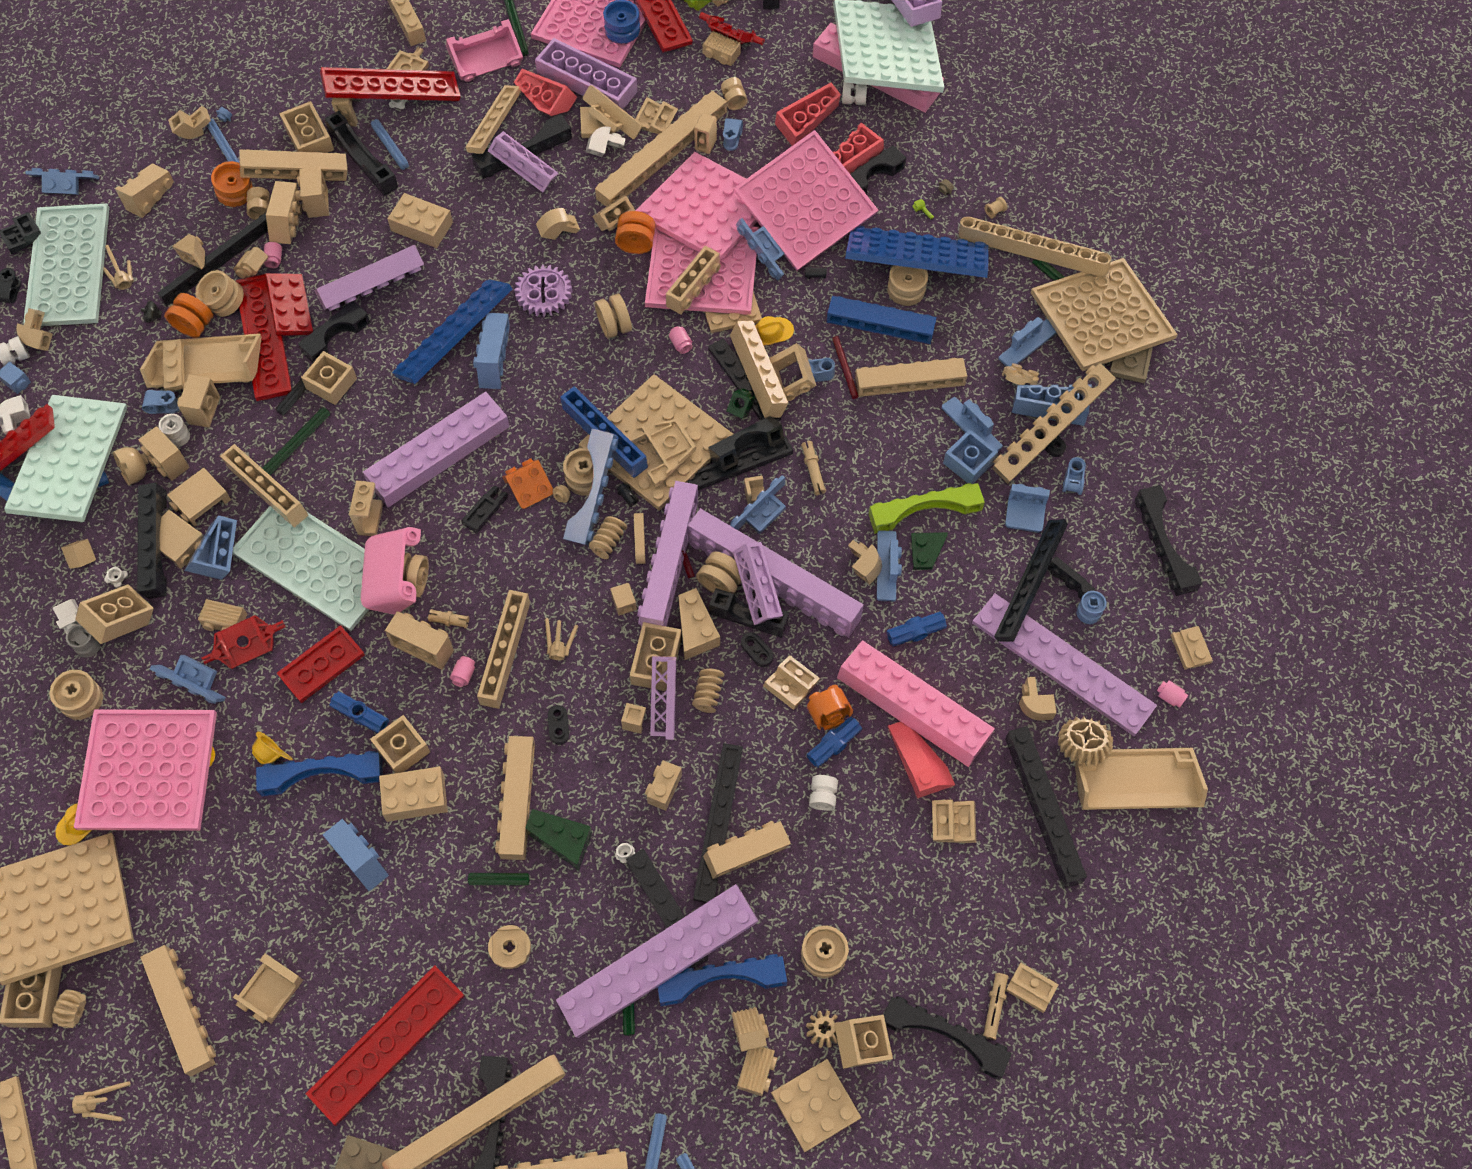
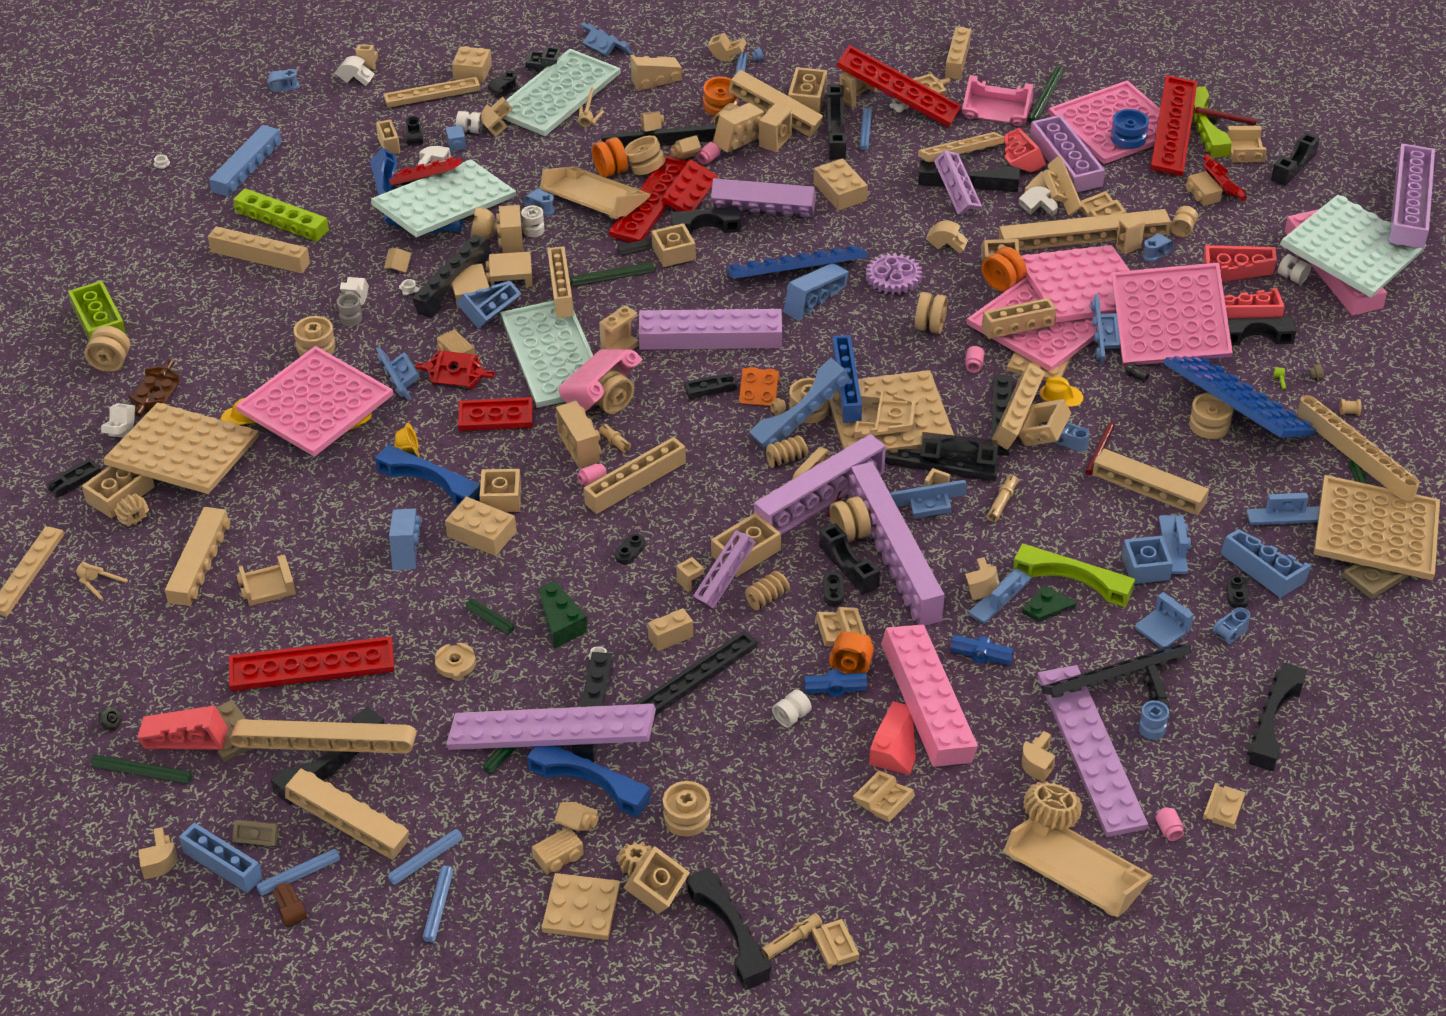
camera: 40 degrees right, 20 degrees down
tan brick [75,584,154,644] -> none
pearl dark grey piece [141,300,162,323] -> none
tan plate [163,339,185,391] -> none
tan brick [177,374,220,428] -> none
blue piece [329,691,389,734] -> none
tan brick [495,736,535,860] -> none
tan plant [545,618,578,660] -> none
tan panel [610,583,637,616] -> none
black pin [617,483,639,507] -> none
tan wedge [678,588,720,660] -> none
tan brick [703,821,791,879] -> none
dark green brick [726,388,755,419] -> none
lavender fence [733,542,783,625] -> none
blue brick [827,296,937,344] -> none
tan brick [992,363,1116,484] -> none
tan plate [1002,363,1039,385] -> none
black brick [1005,726,1087,889] -> none

